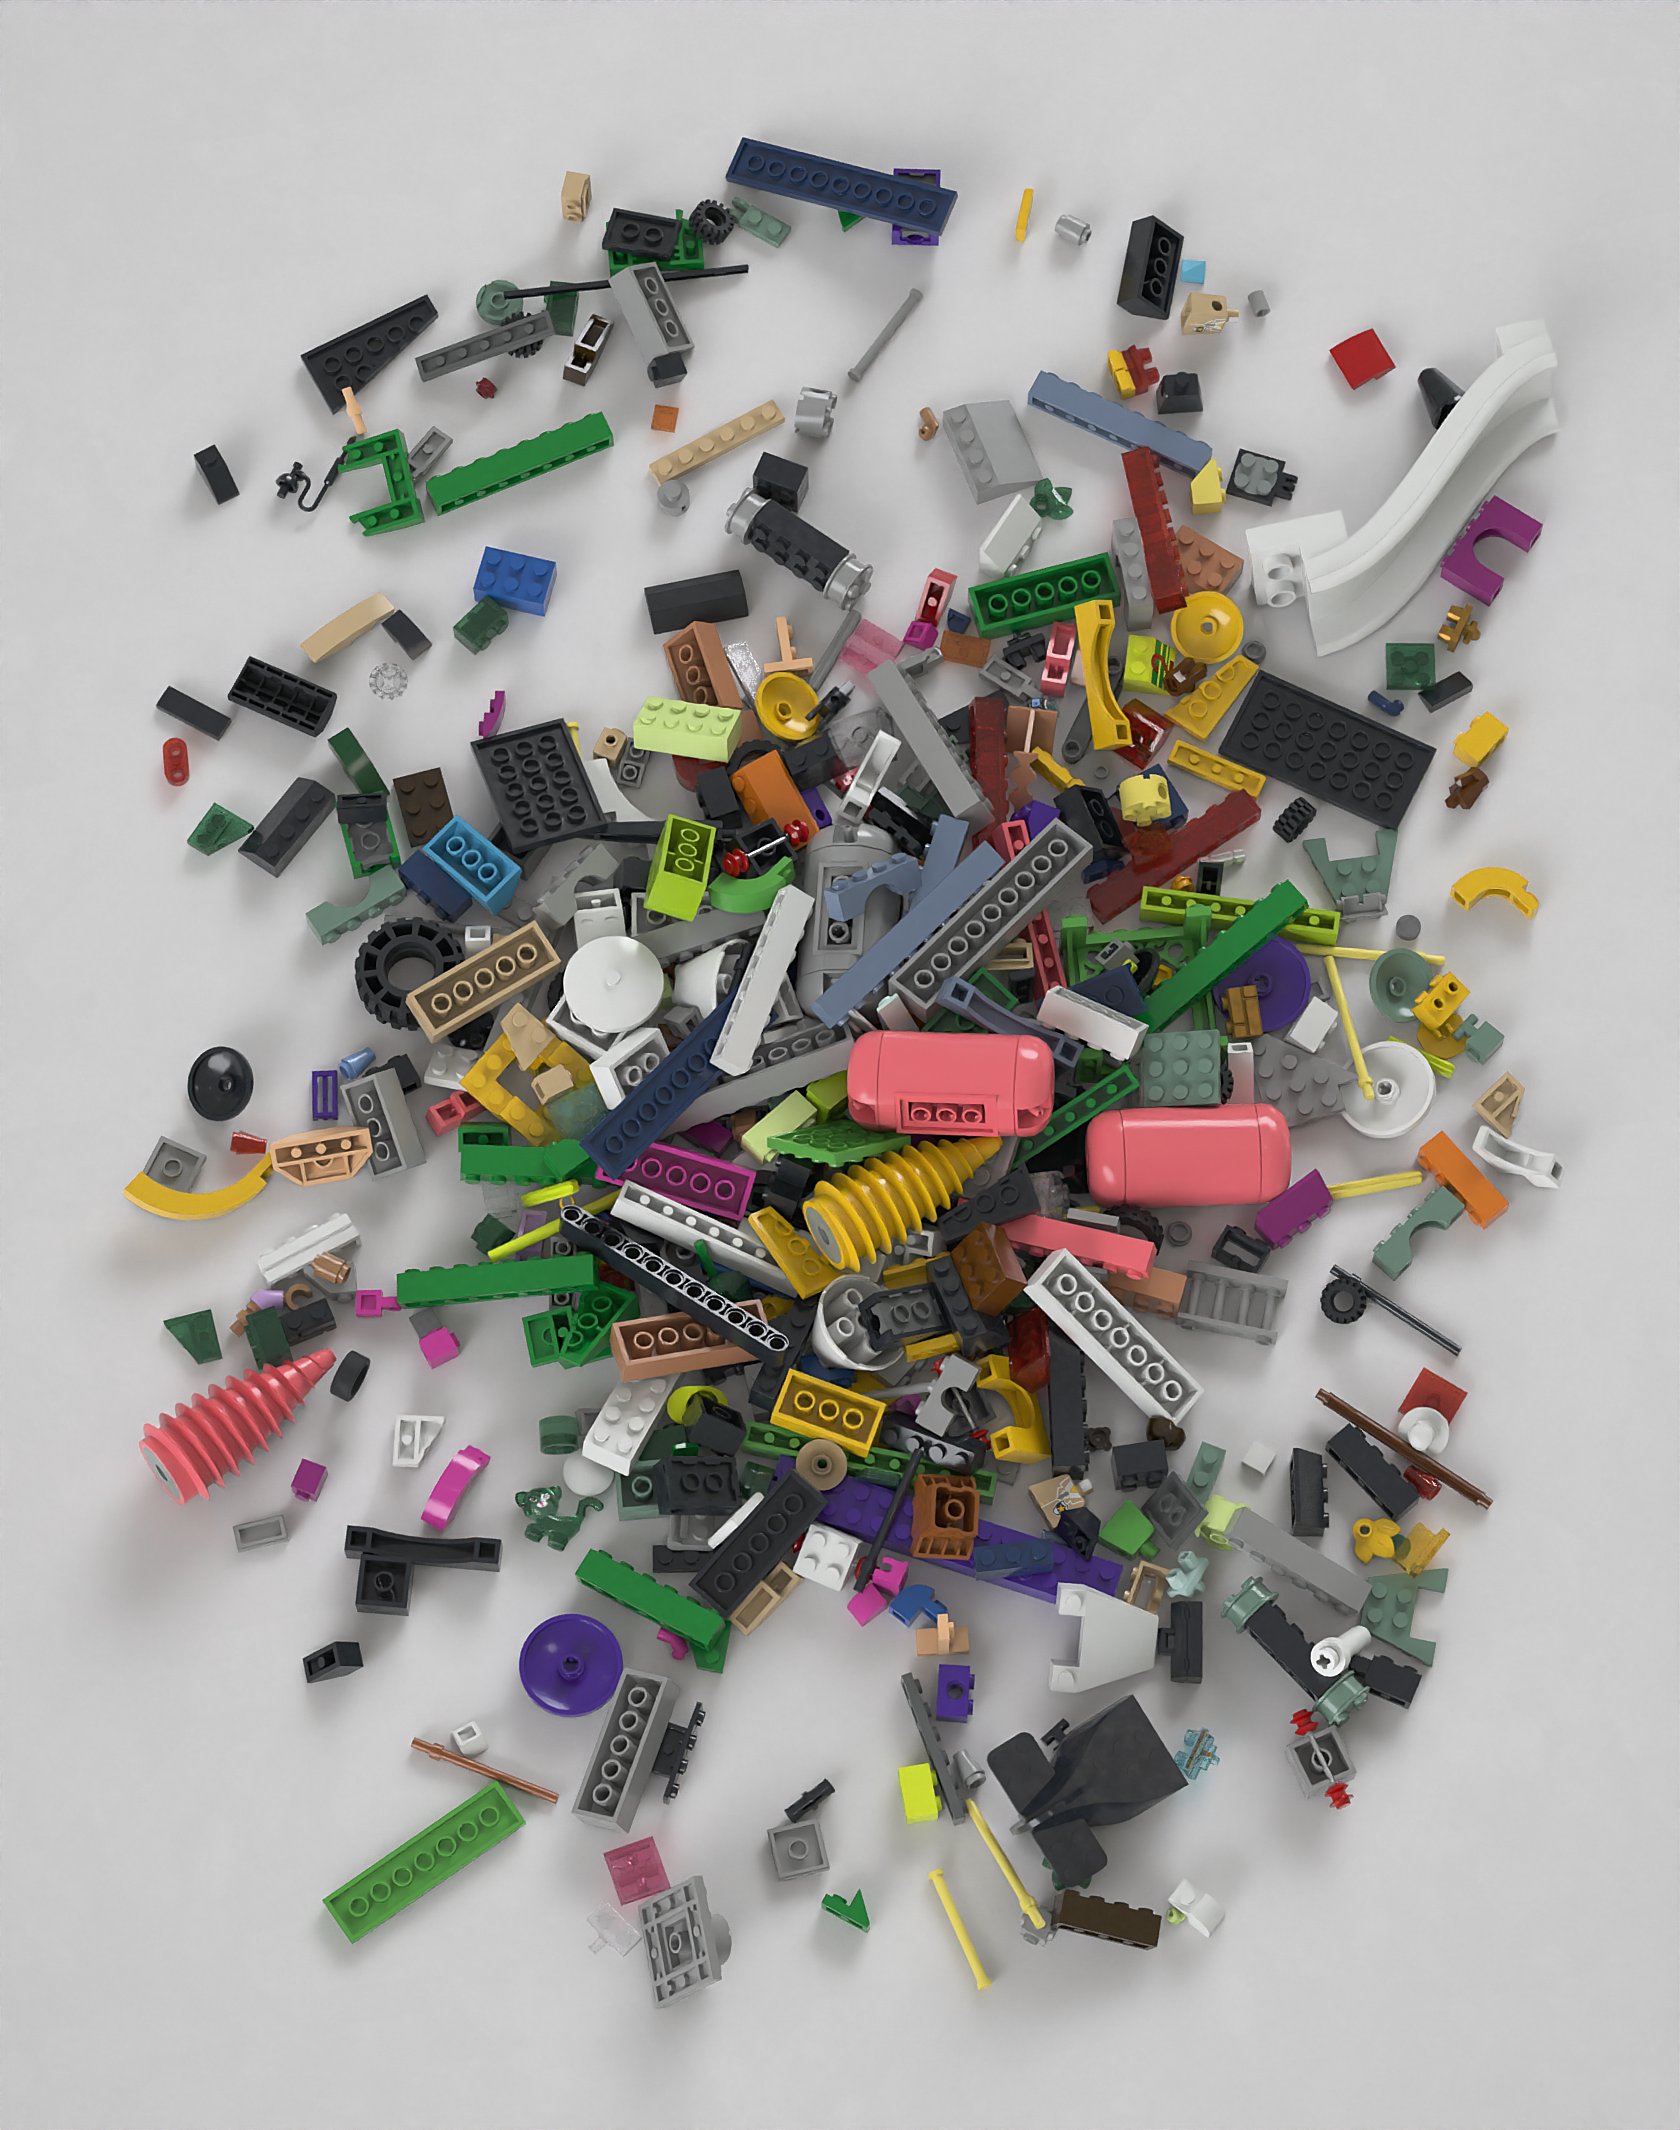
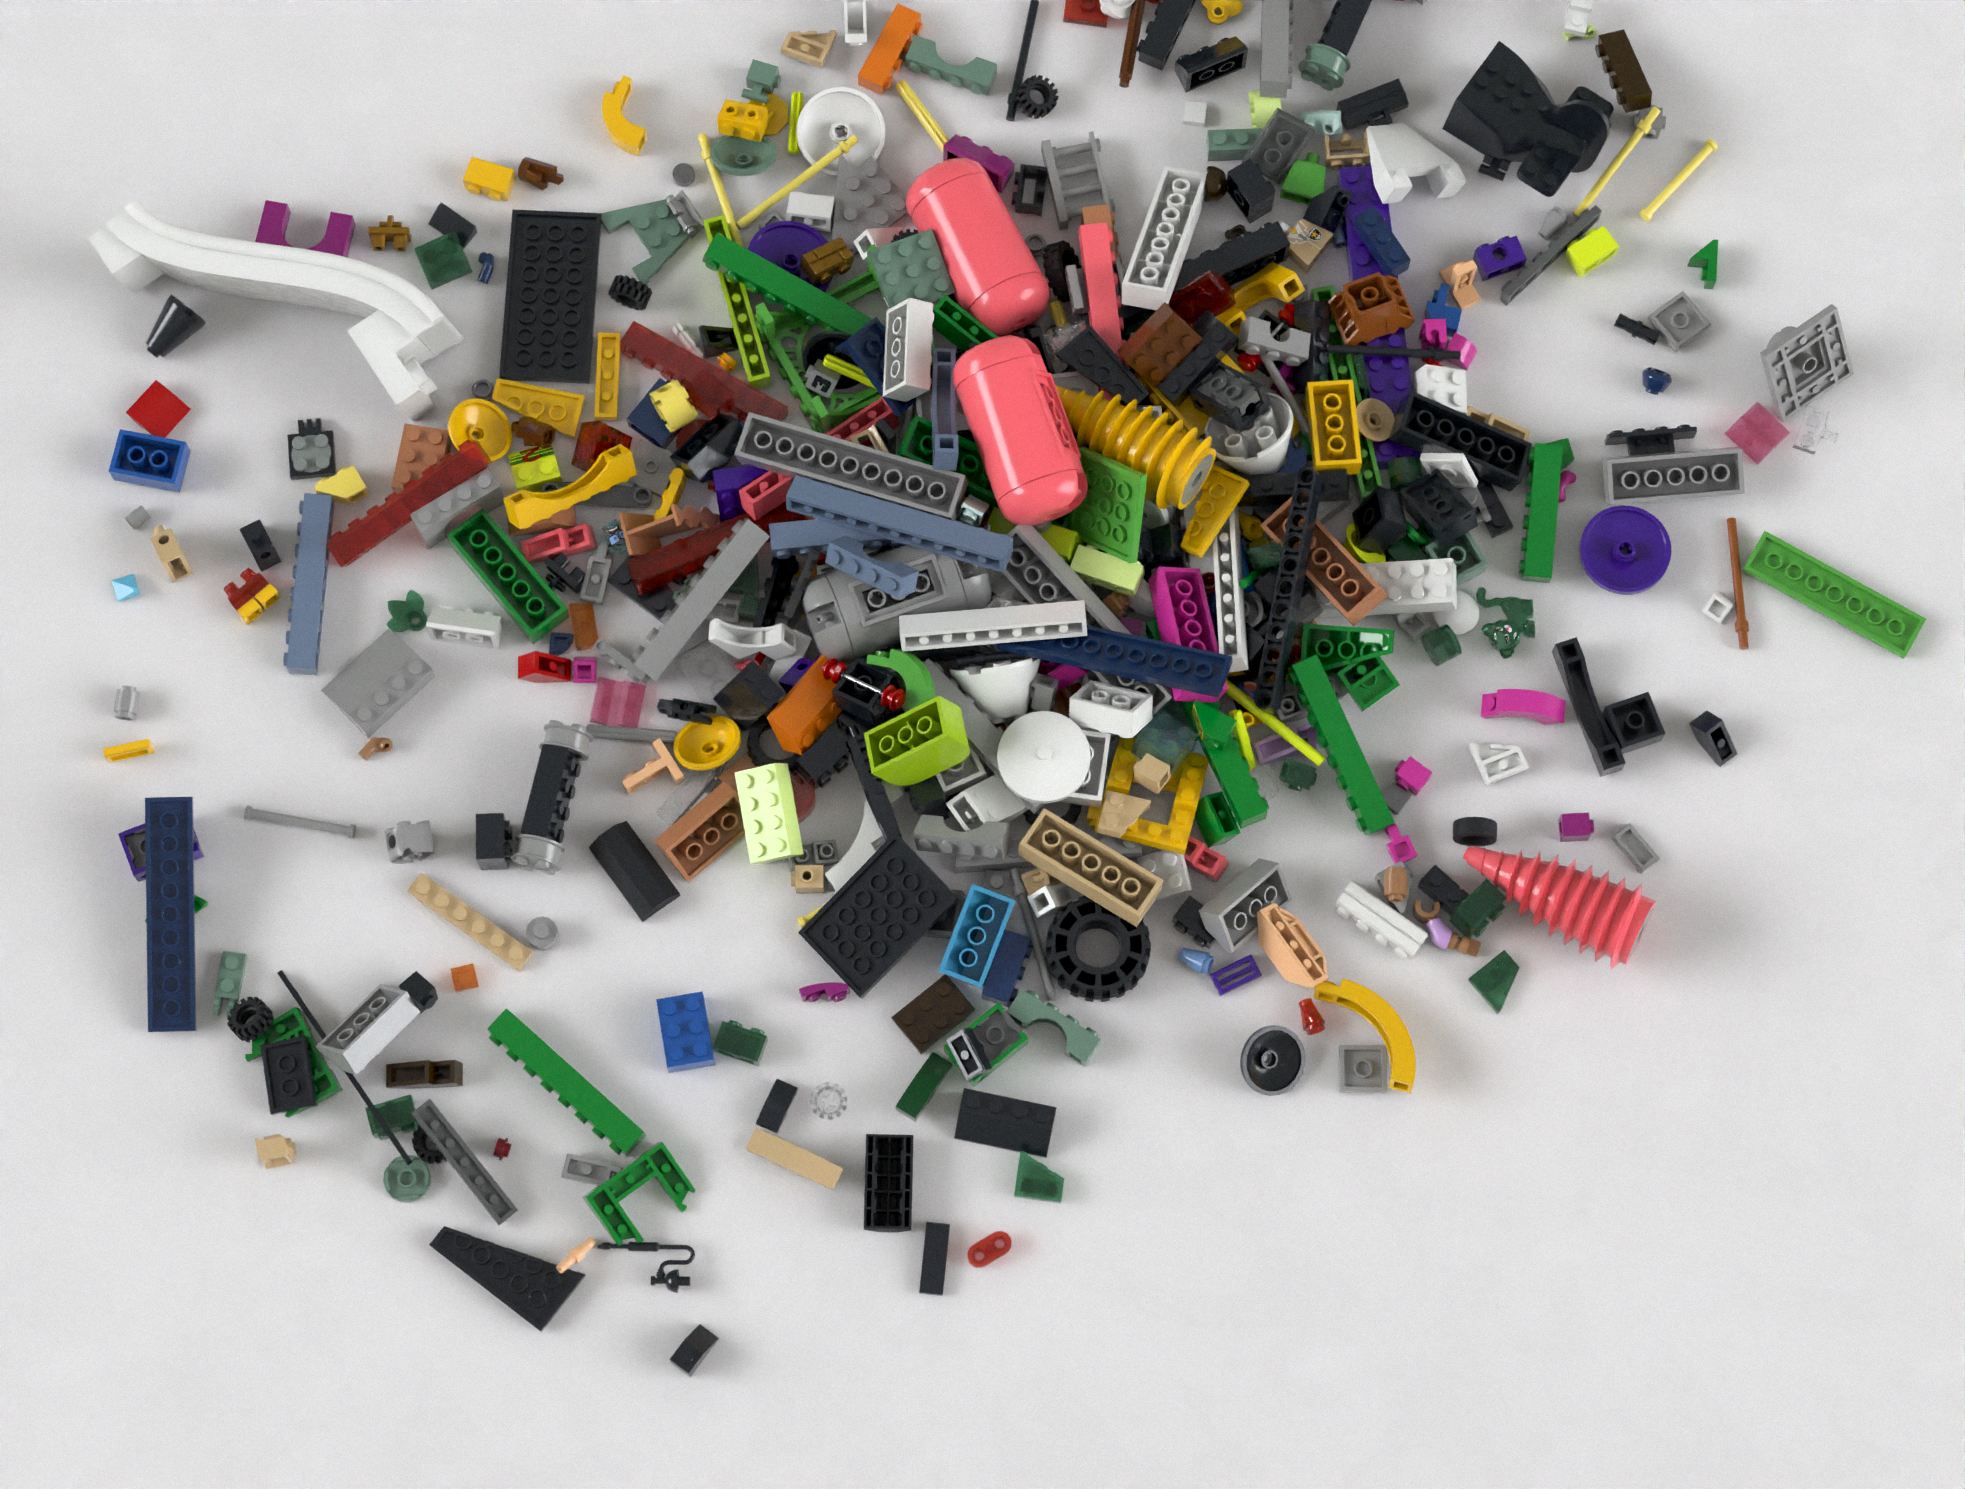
camera: 115 degrees left, 5 degrees up
black slope [1116,215,1184,320] -> none
clear light blue hips [1174,1727,1220,1780] -> none
none -> blue brick [109,429,191,493]
none -> dark blue cone [1642,367,1672,395]

